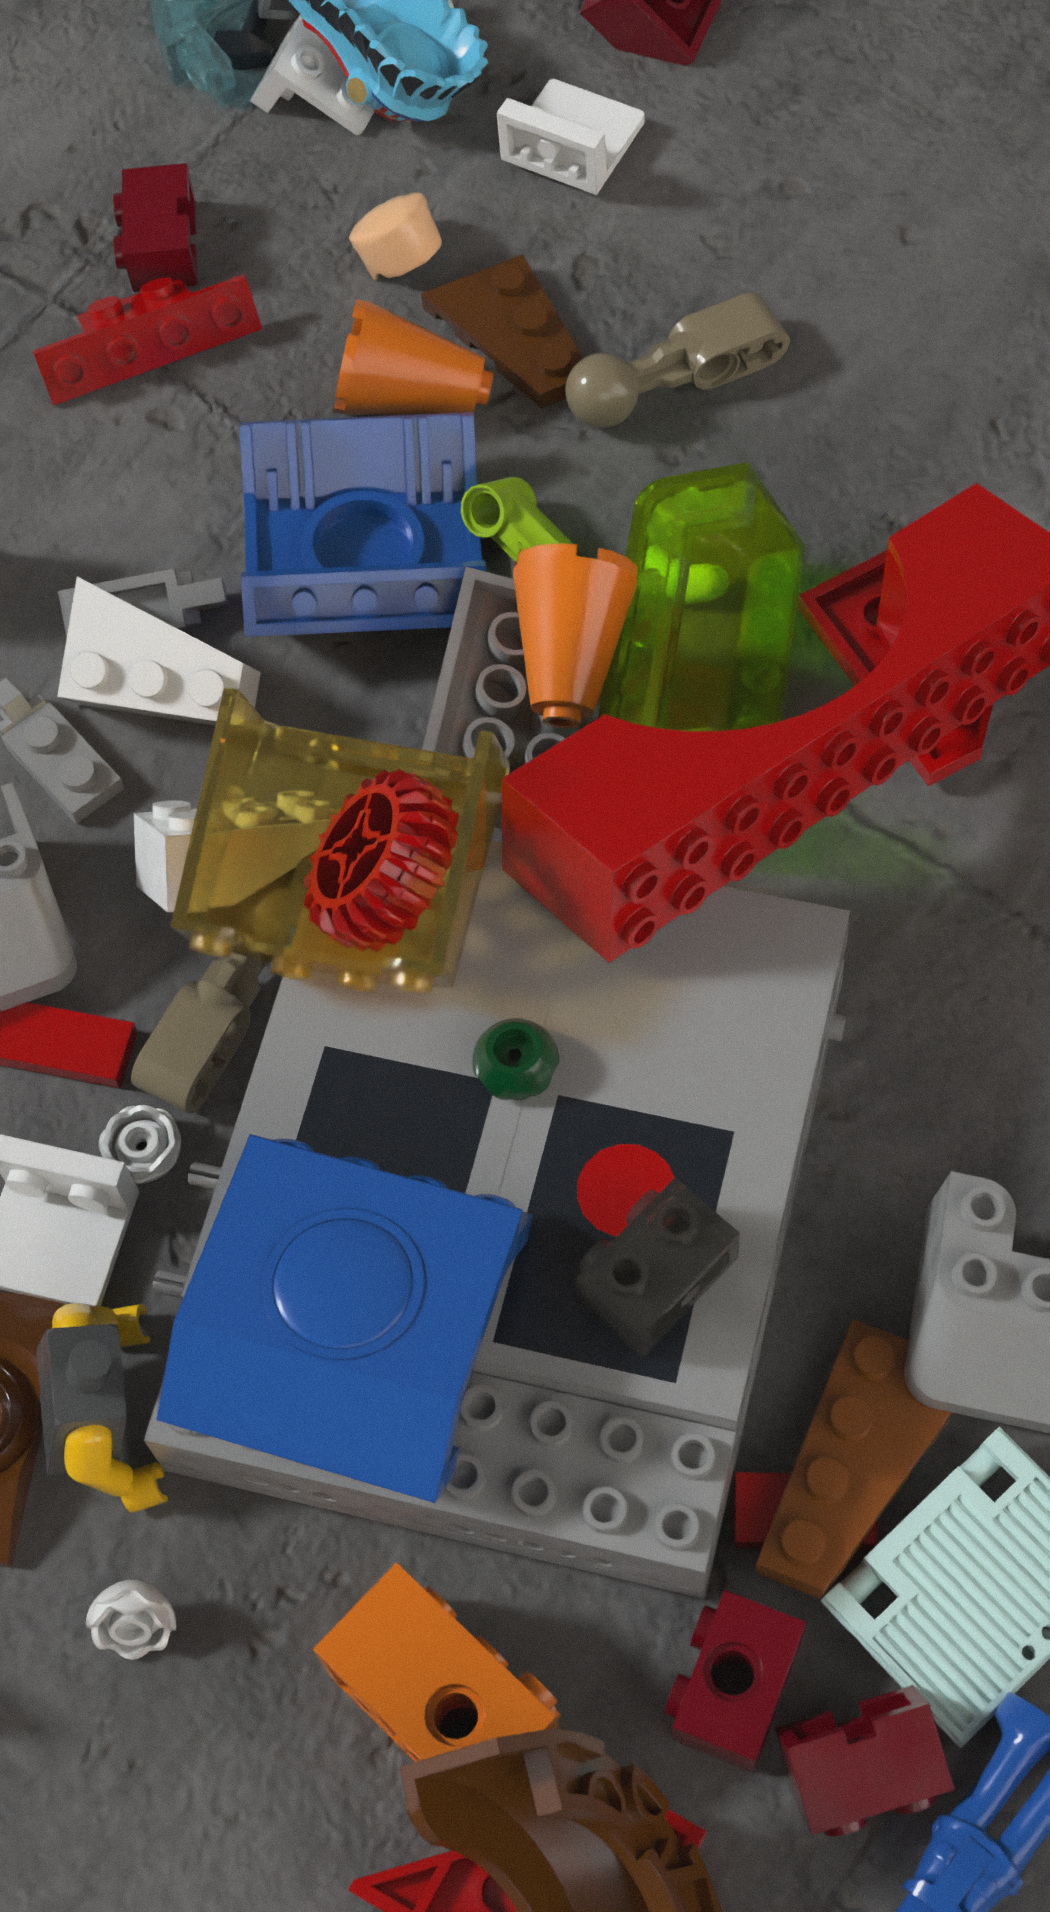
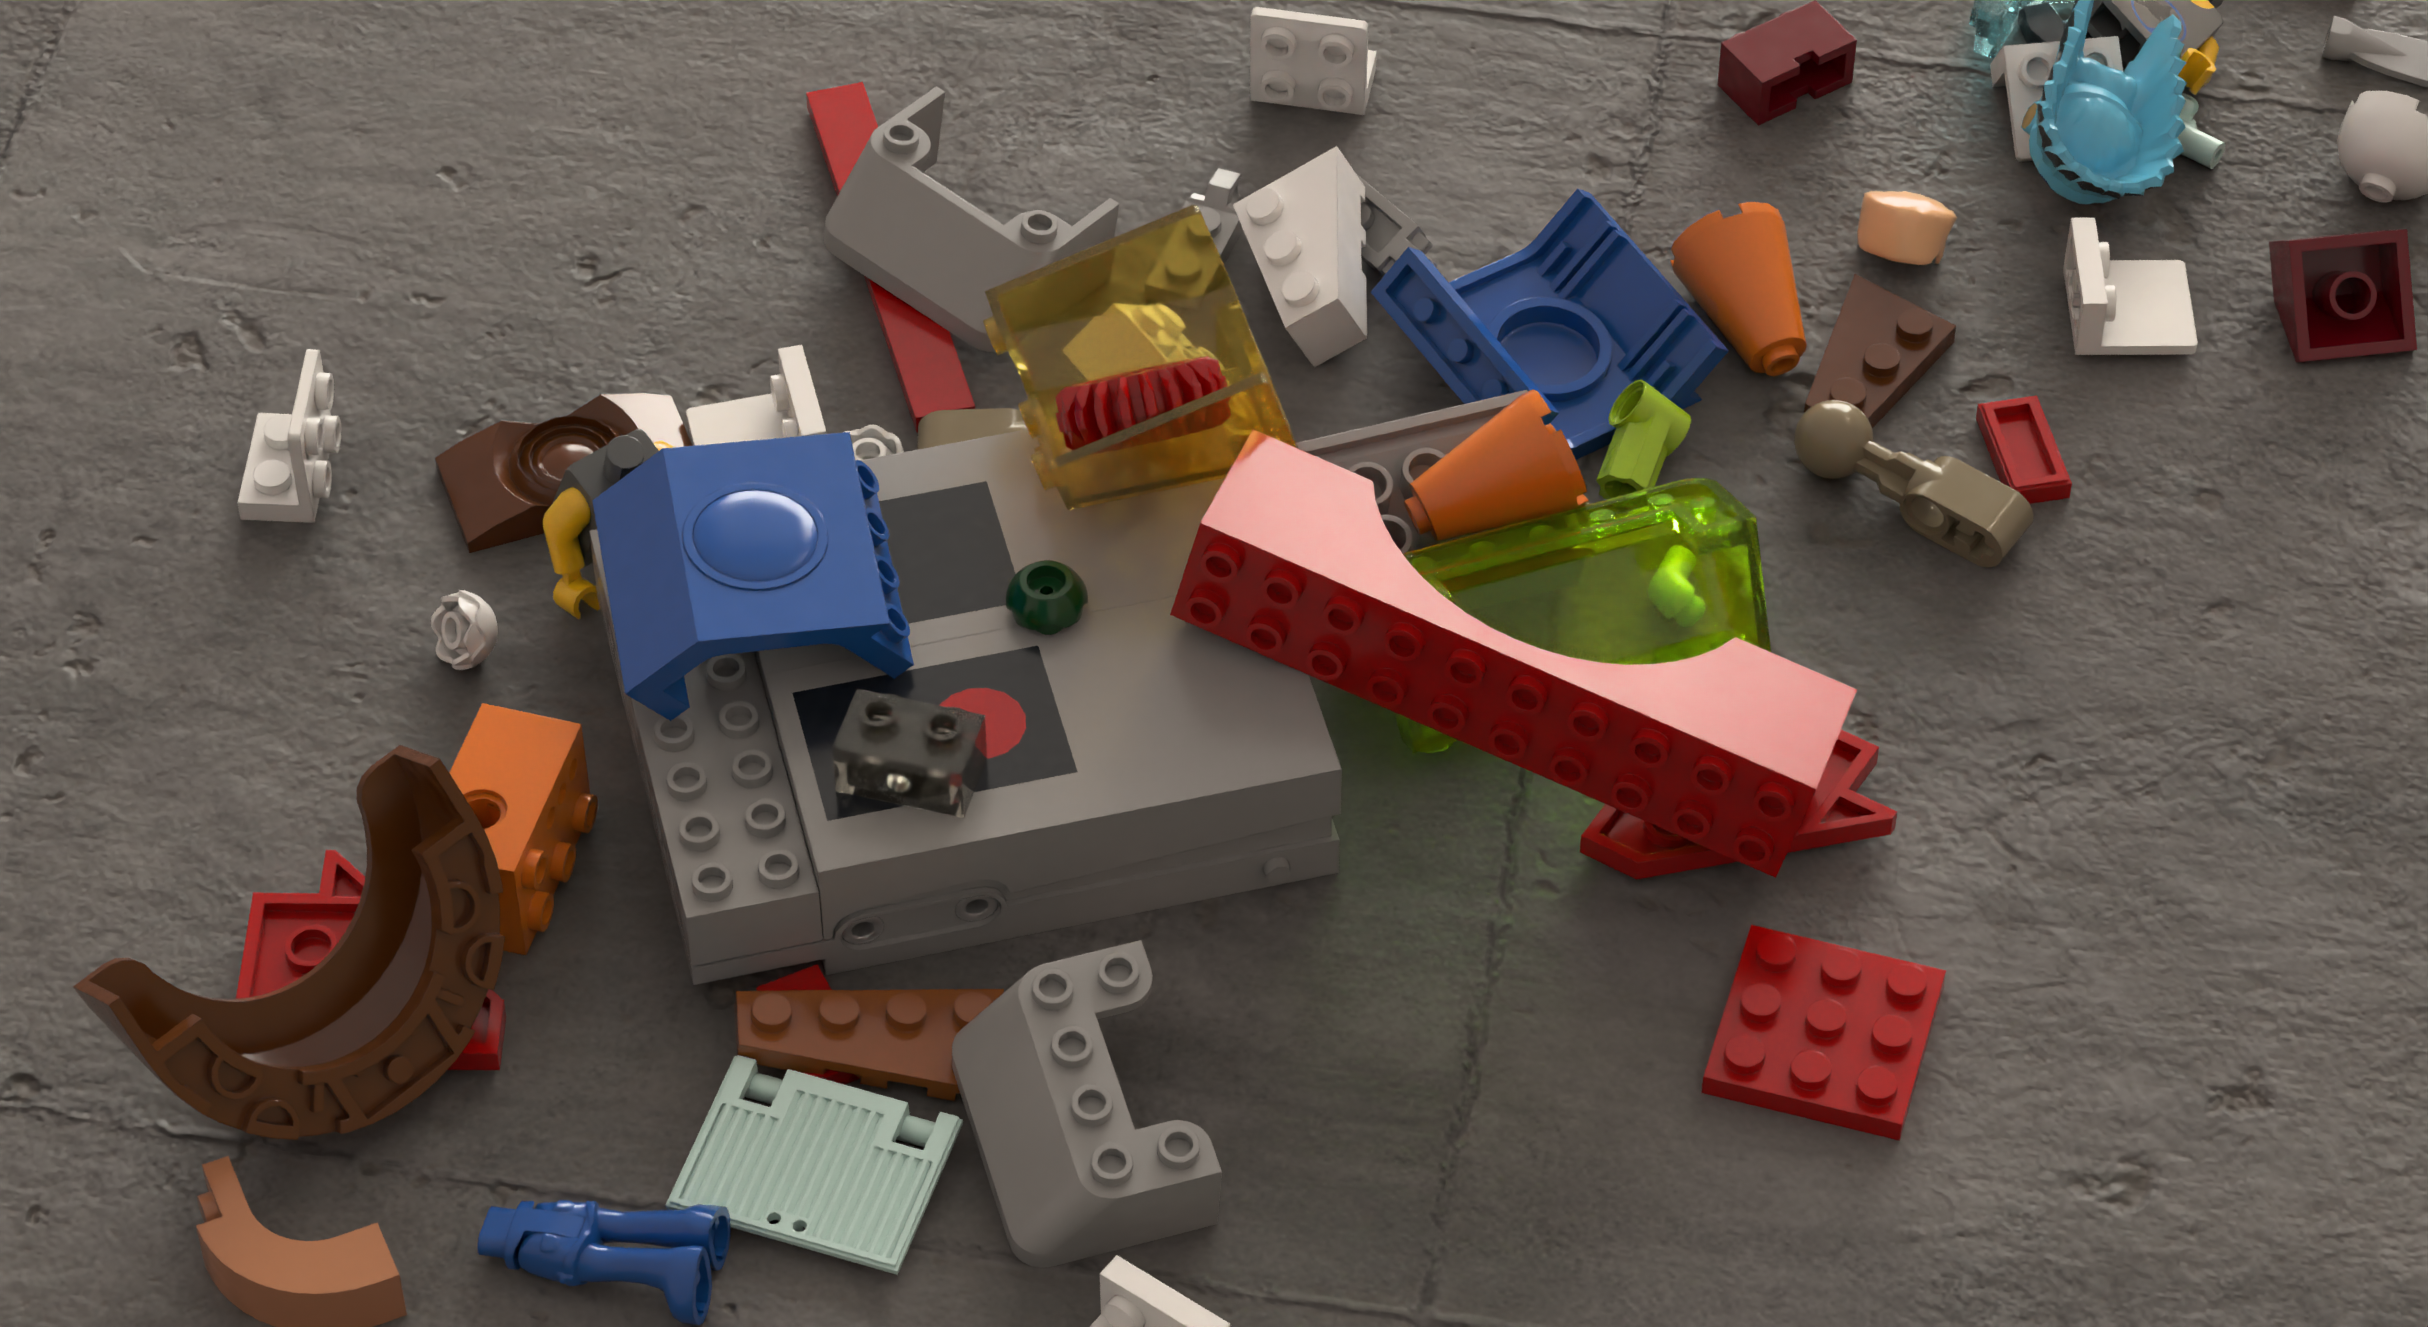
camera: 55 degrees right, 15 degrees down
red bracket [32,274,262,406] -> none
dark red brick [664,1589,806,1773] -> none
dark red brick [775,1685,954,1836] -> none
none -> red tile [1976,395,2072,504]

